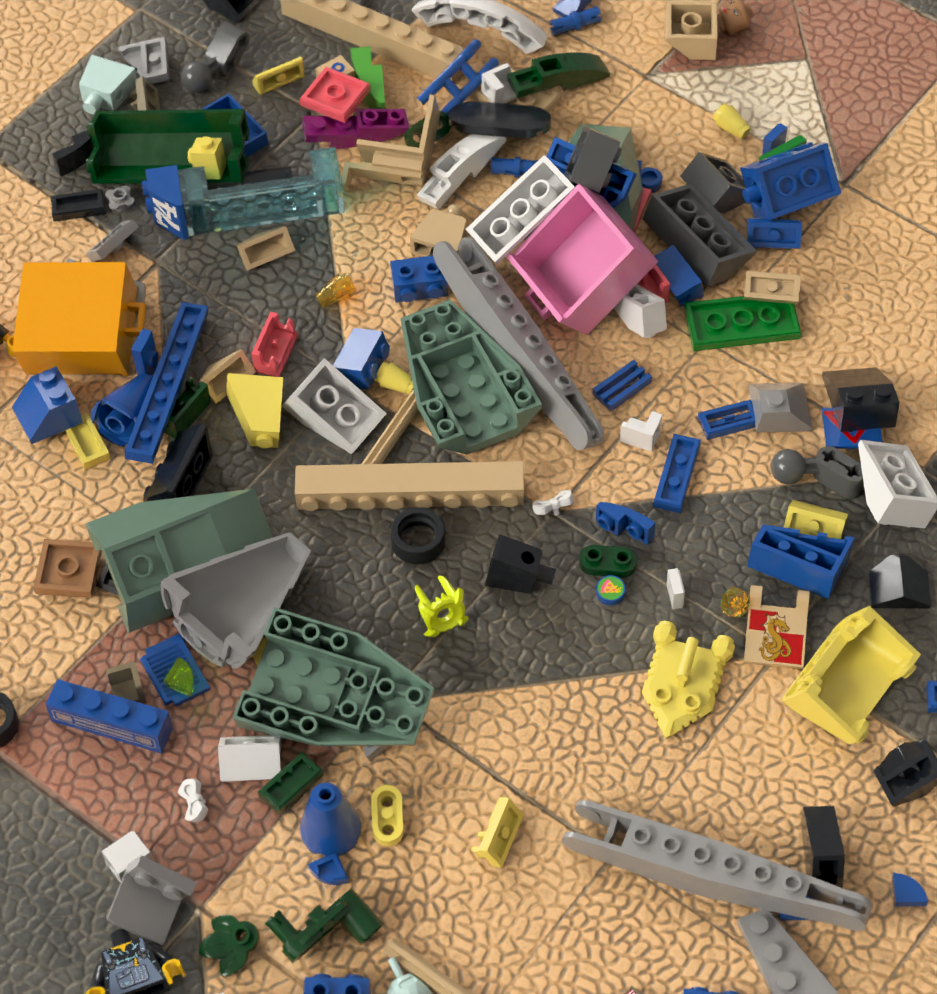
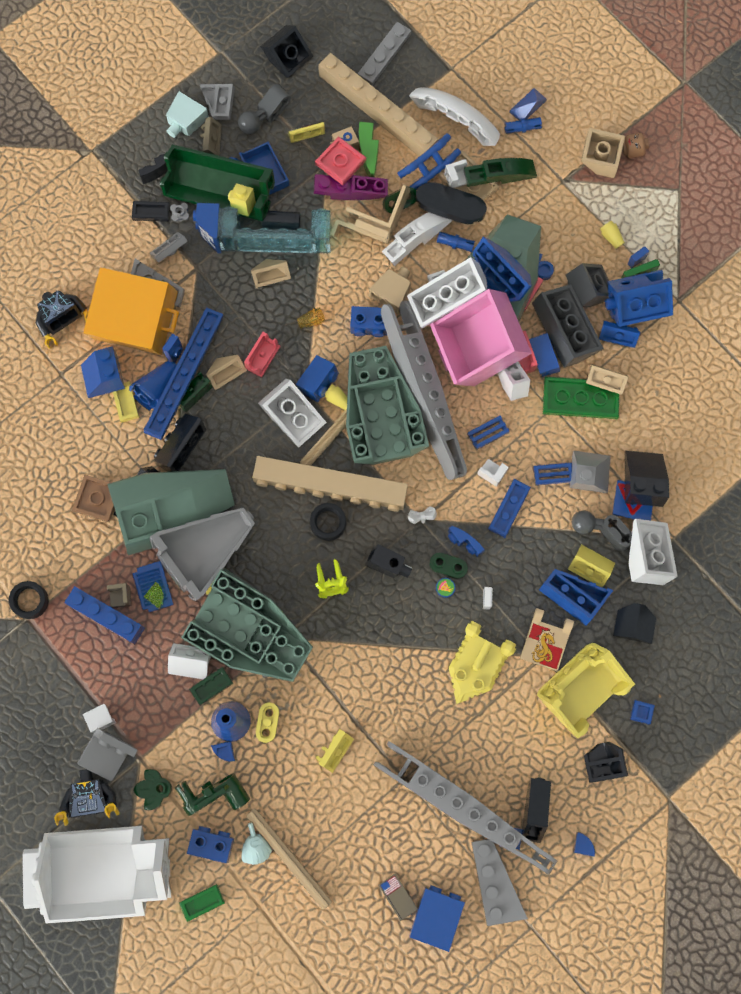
camera: 10 degrees right, 20 degrees up
white piece [178,779,208,823] -> none
light yellow slope [226,373,283,448] -> none
dark grey slope [563,125,622,193] -> none
clear yellow tile [720,587,750,618] -> none

